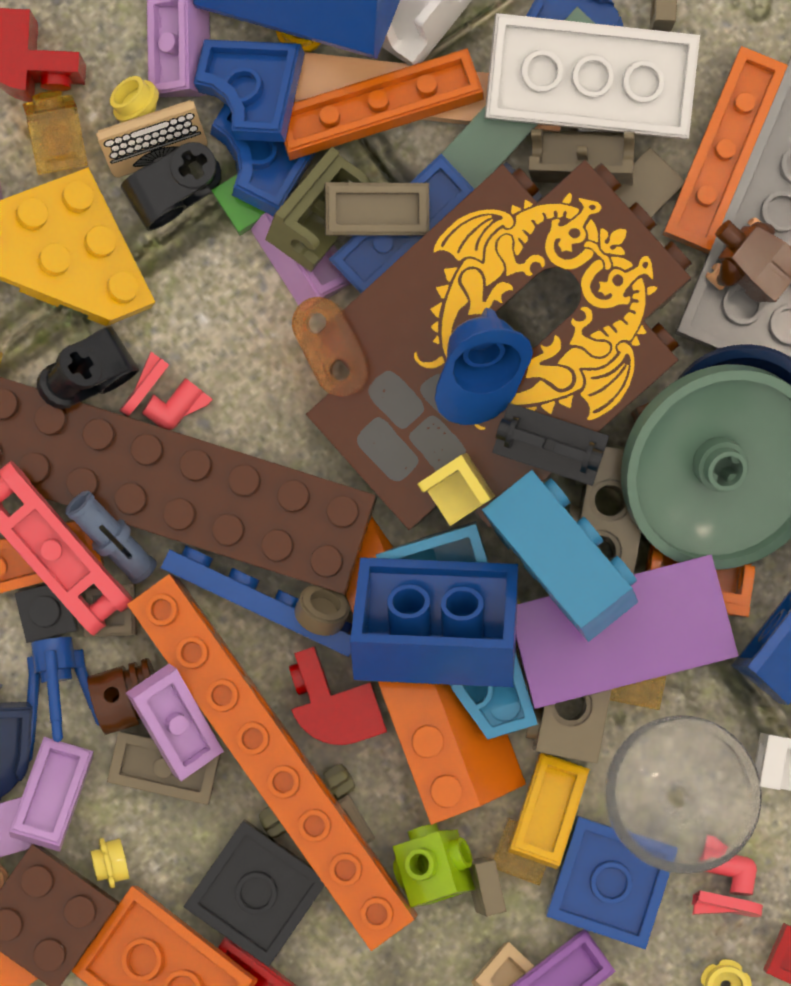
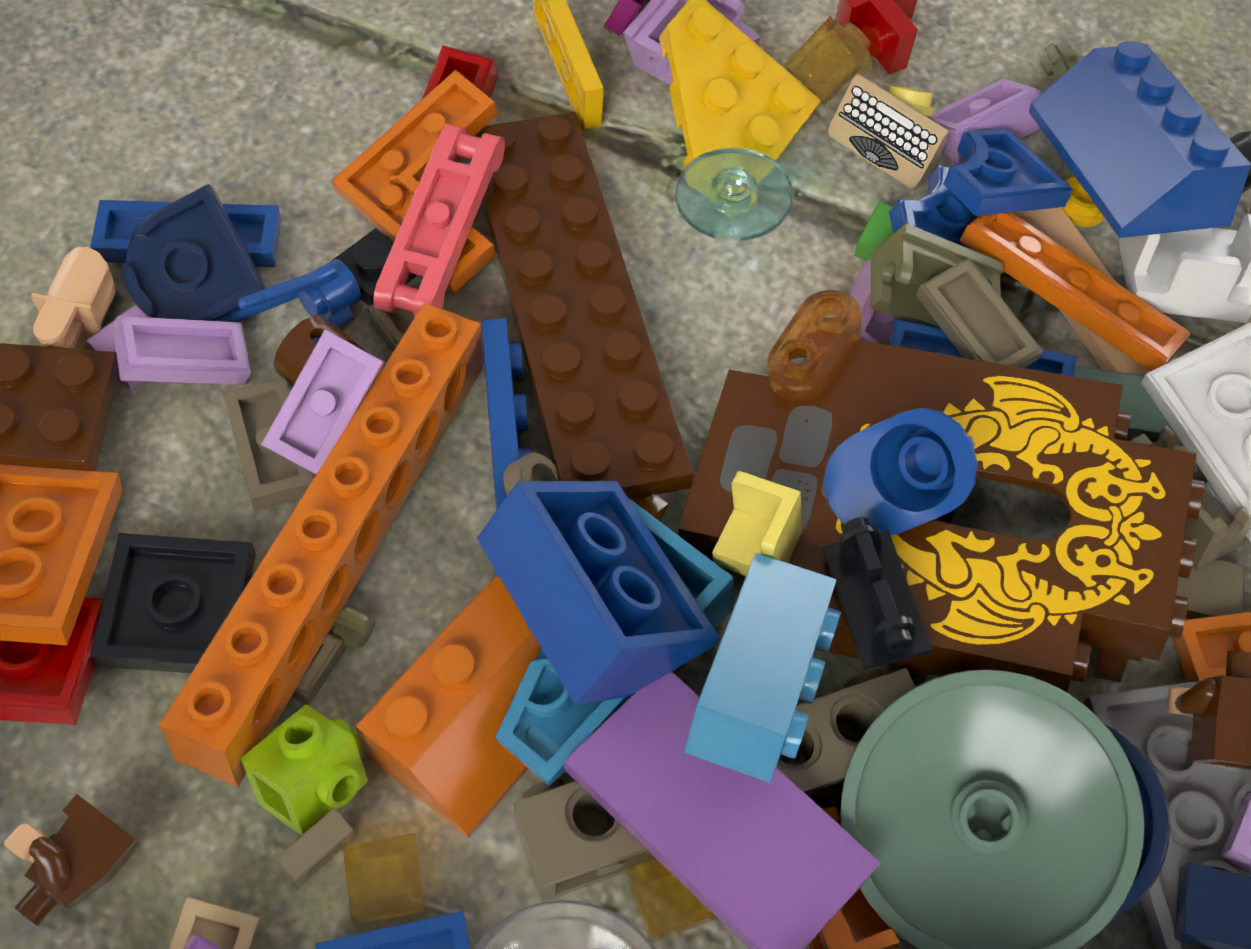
camera: 55 degrees right, 25 degrees down
black piece [37,326,139,409] -> none
sand blue pin [65,491,157,584] -> none
light yellow plate [90,838,129,889] -> none
coral piece [119,351,213,430] -> none
black piece [121,142,222,231] -> none
red brick [289,646,387,745] -> none
yellow tile [508,753,590,869] -> none
none -> clear light blue dish [675,148,793,241]

